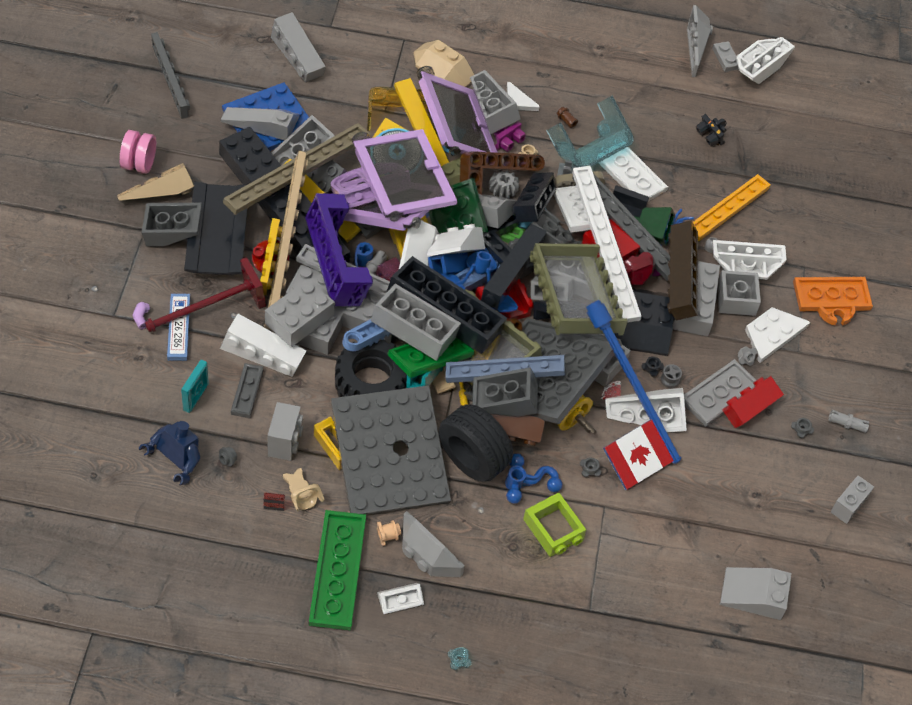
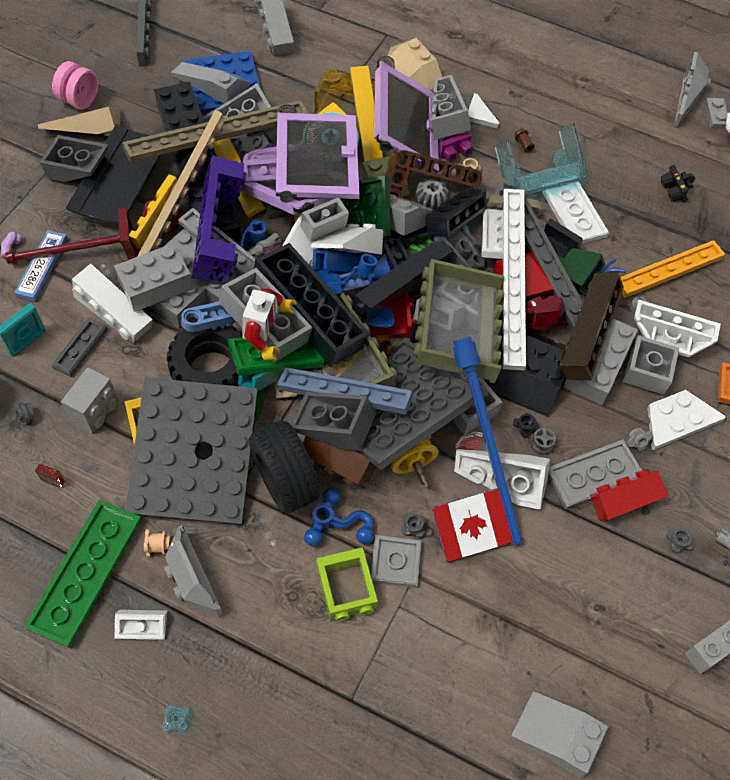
camera: 20 degrees right, 5 degrees up
tan hair [283,468,324,512] -> none
none -> torso [243,288,297,361]
none -> light grey brick [300,197,349,242]
none -> light grey tile [371,535,422,588]

